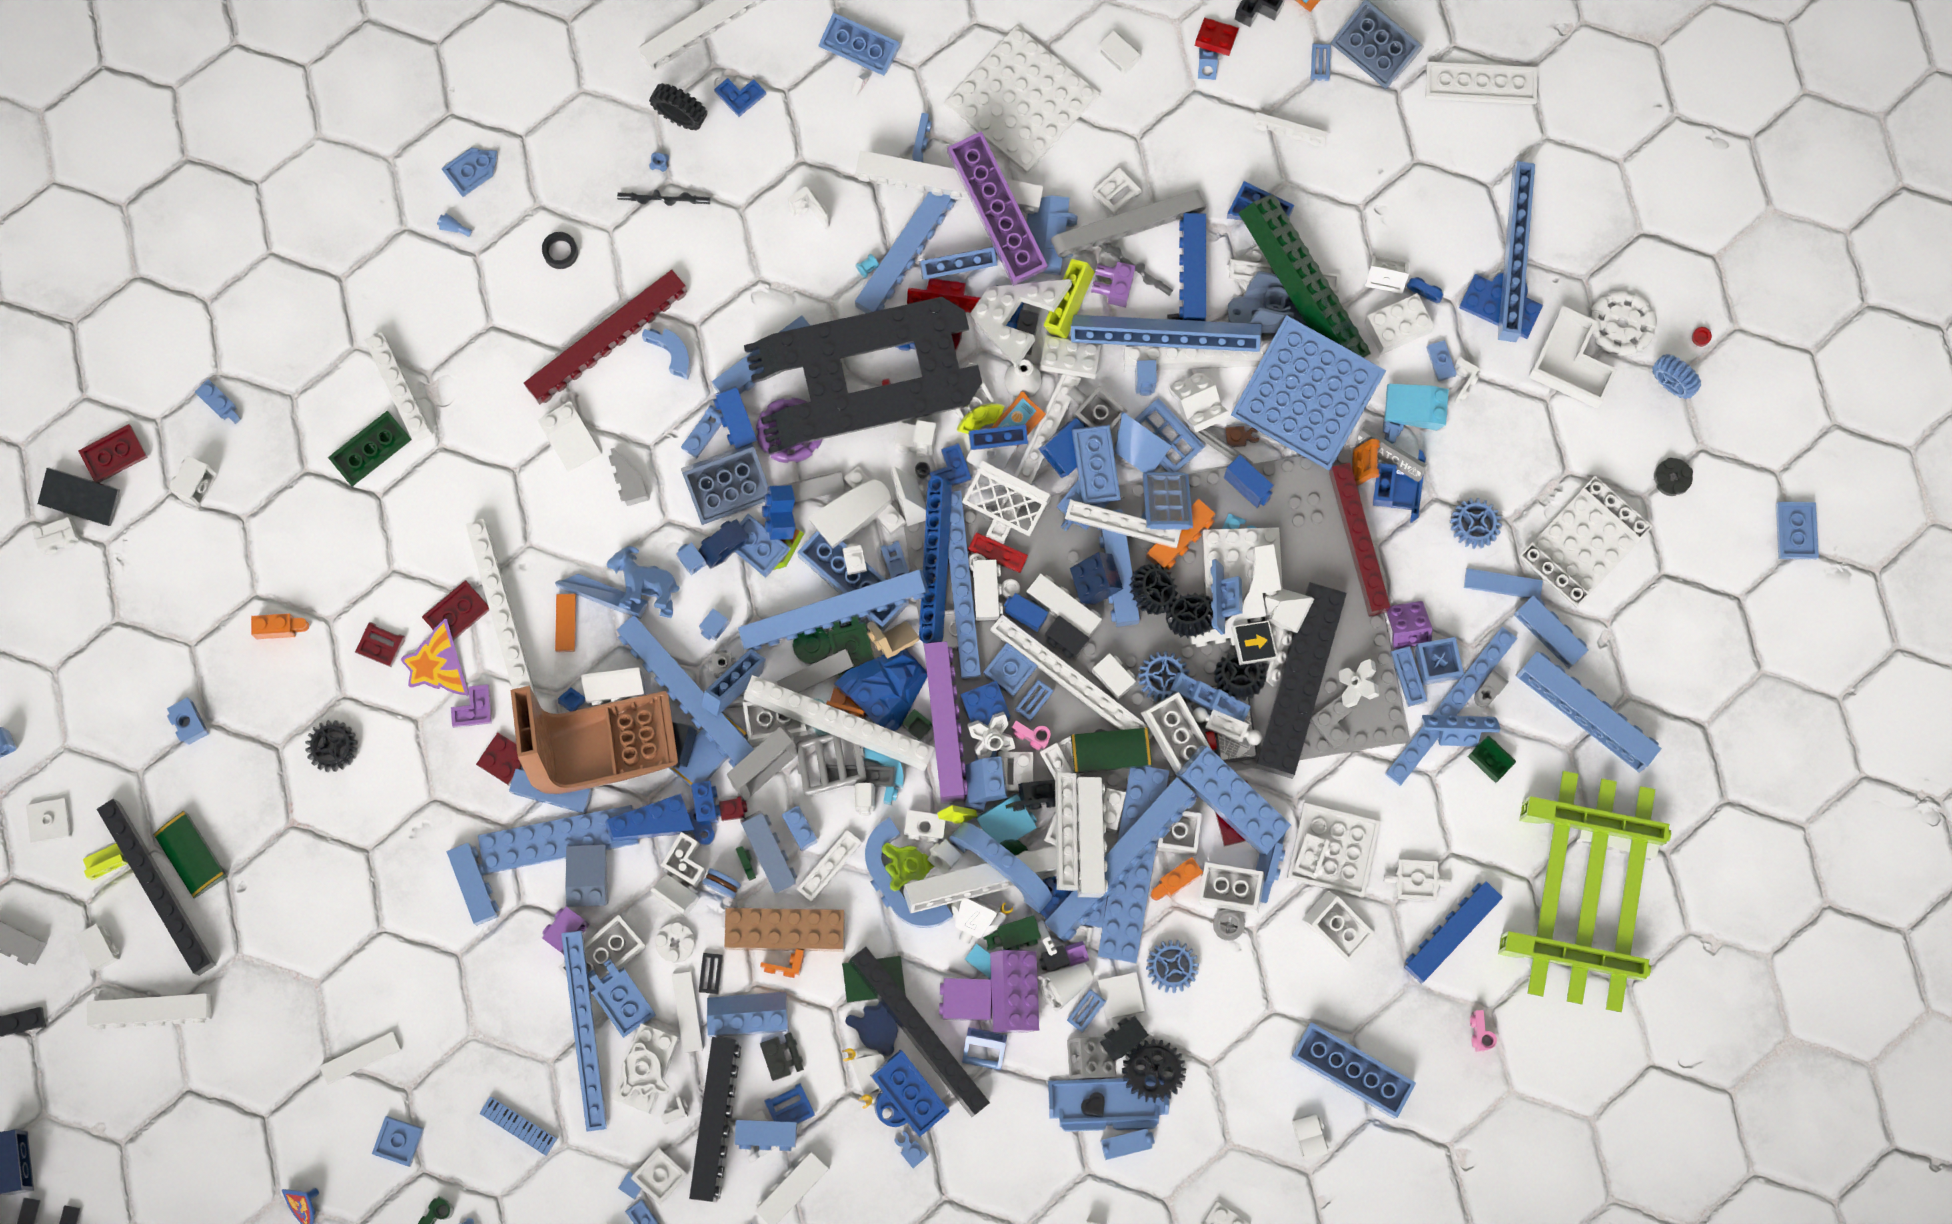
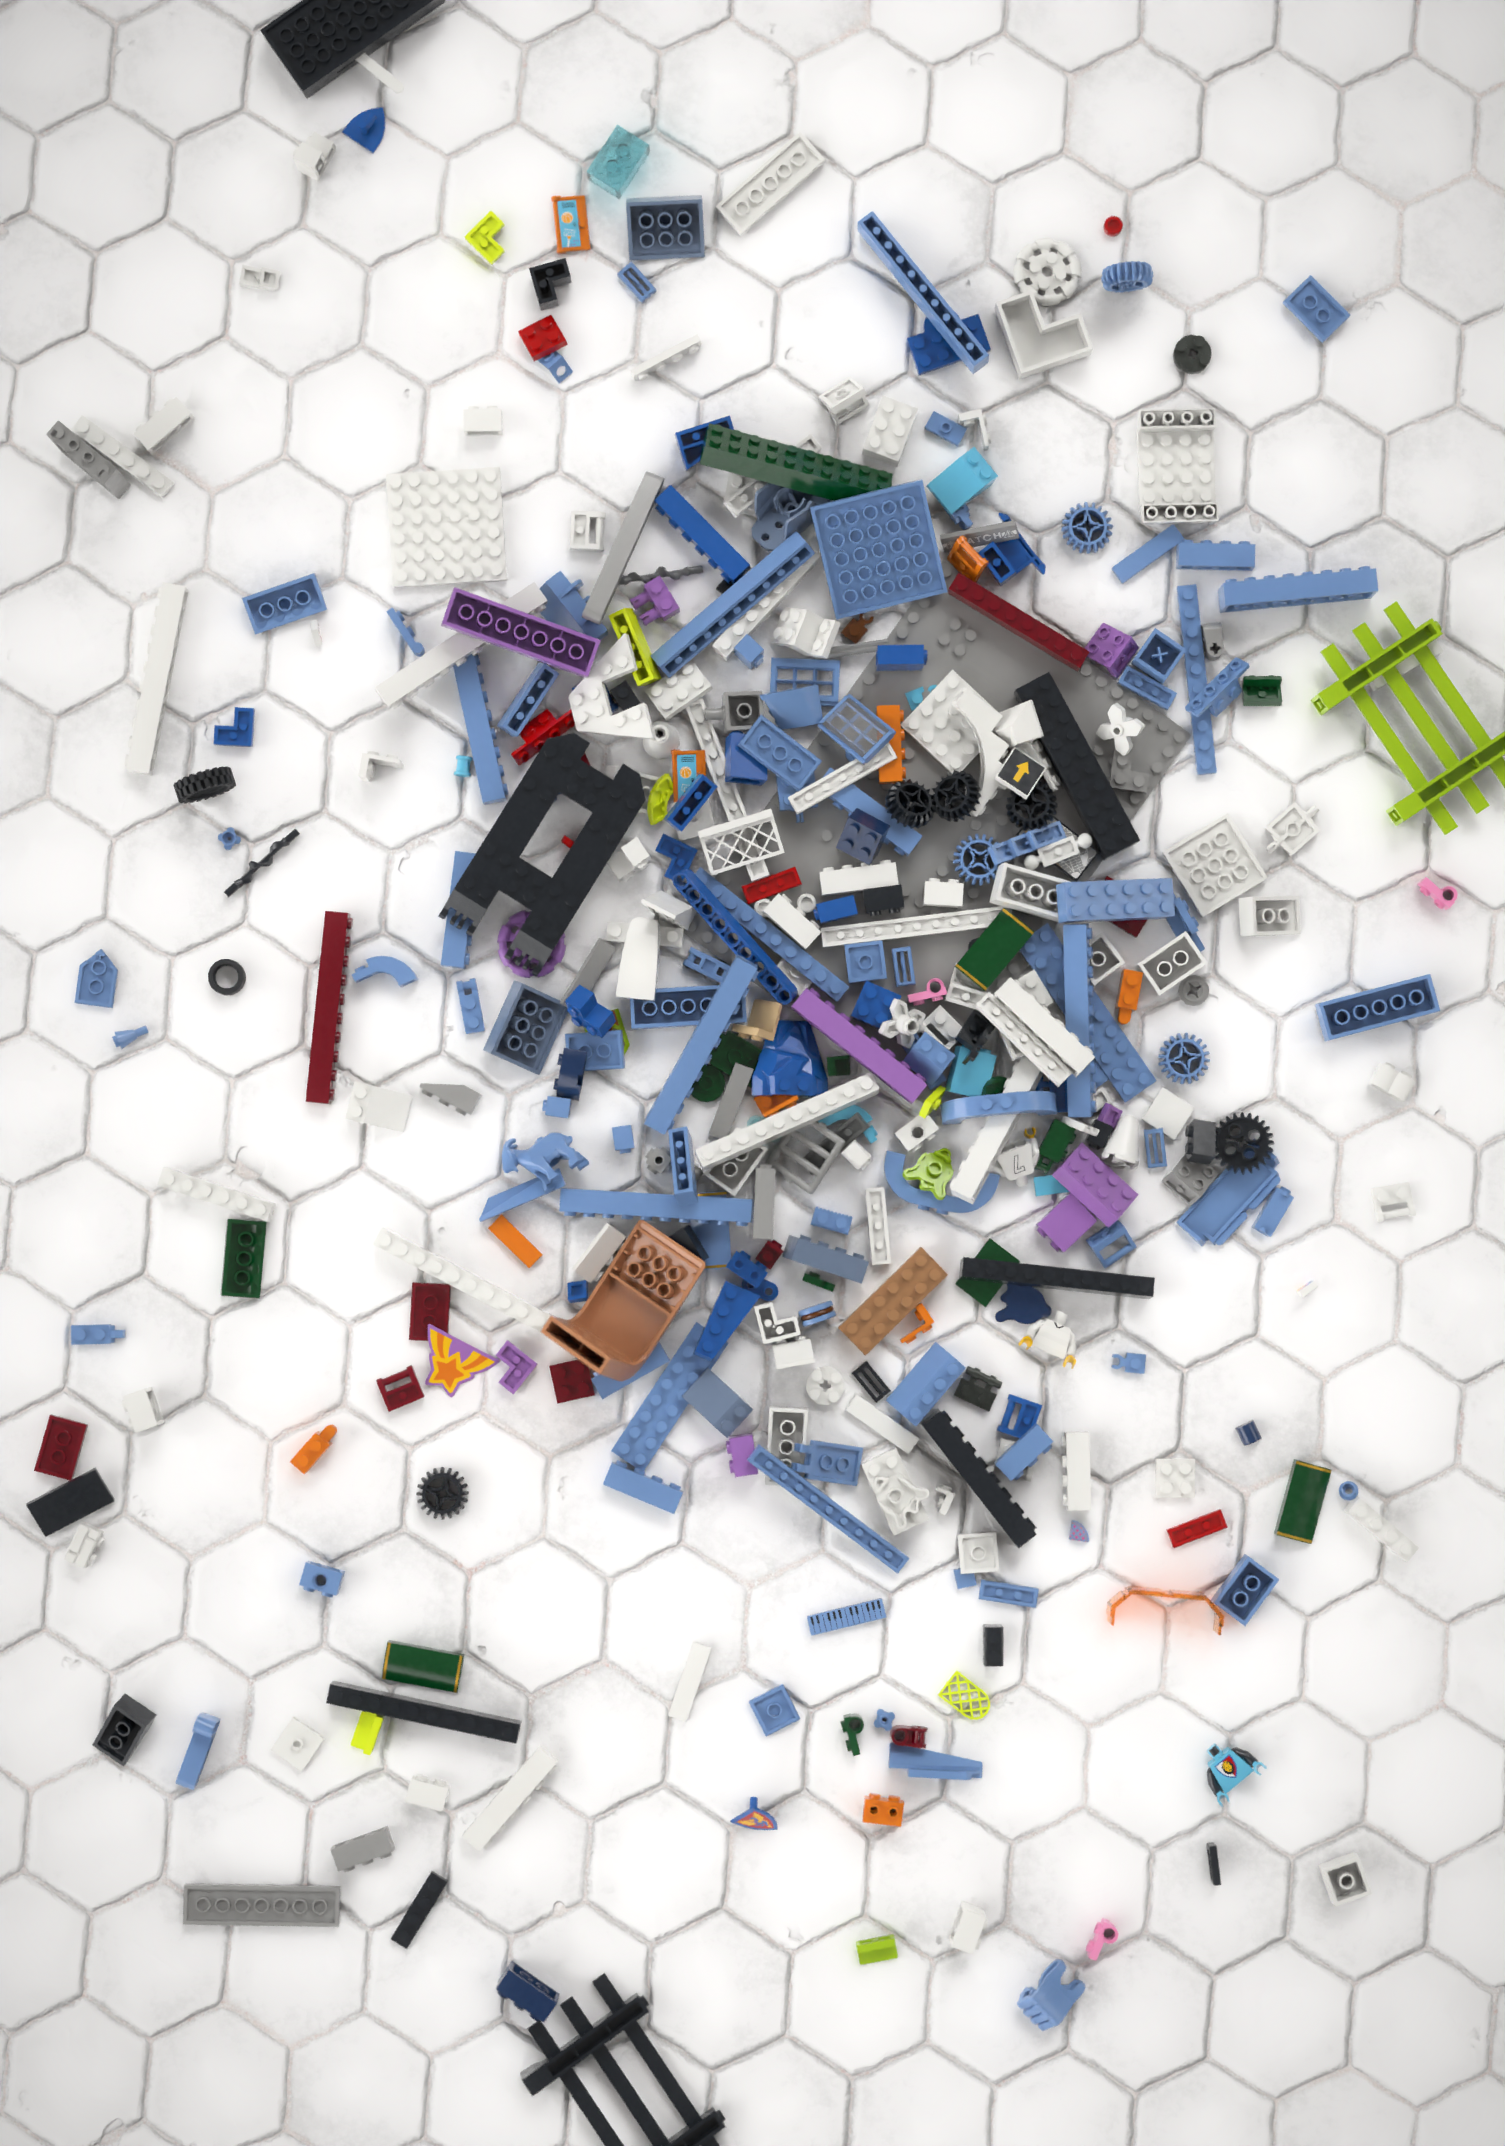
camera: 45 degrees left, 10 degrees up
blue brick [713,386,757,449] -> none
white bracket [843,543,867,575] -> none
blue plate [870,1050,950,1137] -> none
black hinge [915,462,930,479] -> none
white brick [927,839,962,874] -> none
black tile [1081,1092,1105,1117] -> none
red tile [1205,731,1217,751] -> none
medium blue bracket [1210,559,1243,635] -> none
white bracket [1293,833,1332,879] -> none
blue brick [1404,881,1503,984] -> none
blue plate [1407,277,1444,303] -> none

